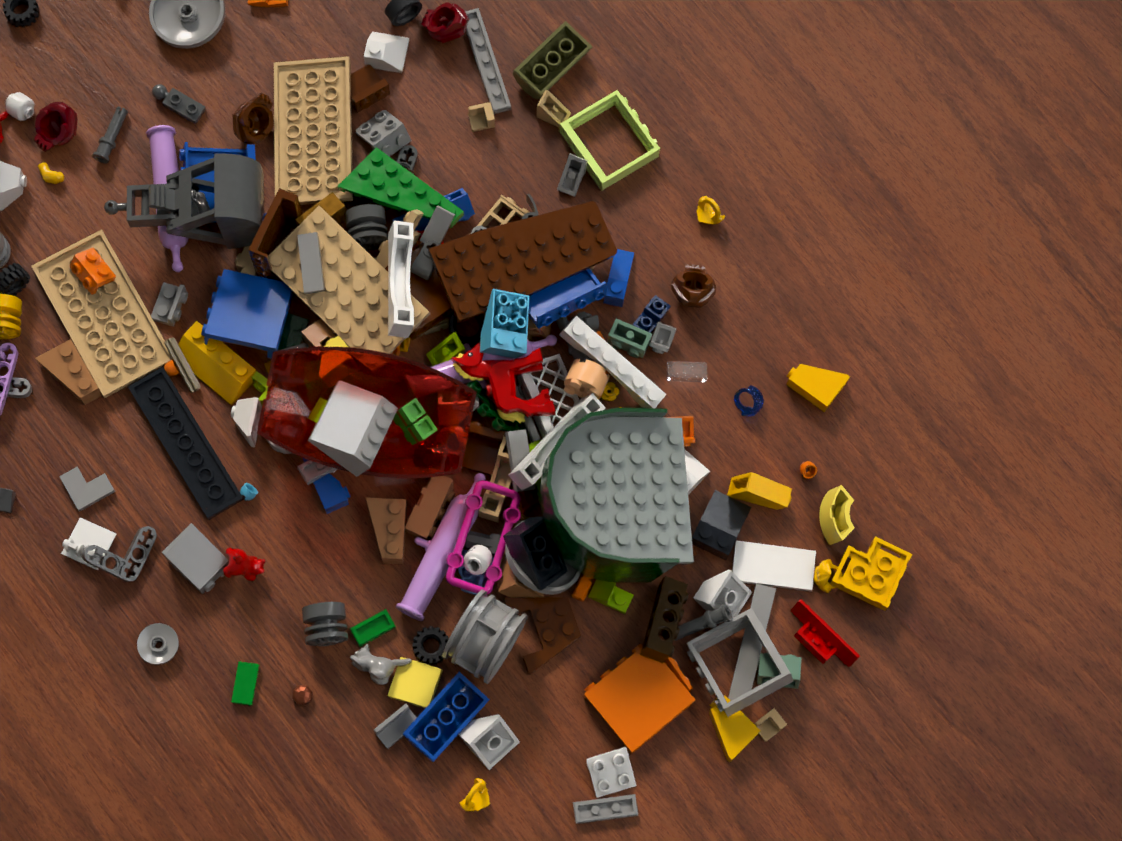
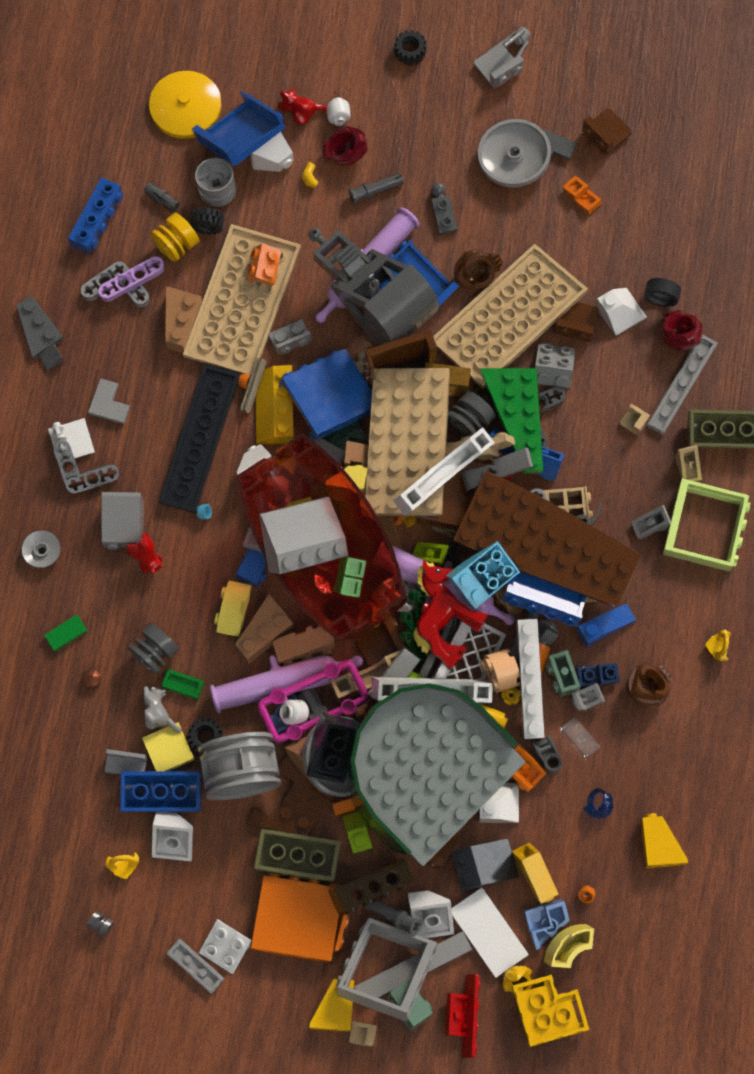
camera: 55 degrees right, 0 degrees up
light grey tile [297,232,325,294] -> none
none -> light yellow brick [214,580,252,637]
none -> olive brick [254,829,341,883]
none -> medium blue slope [523,899,570,950]
none -> dark grey piece [531,735,562,775]

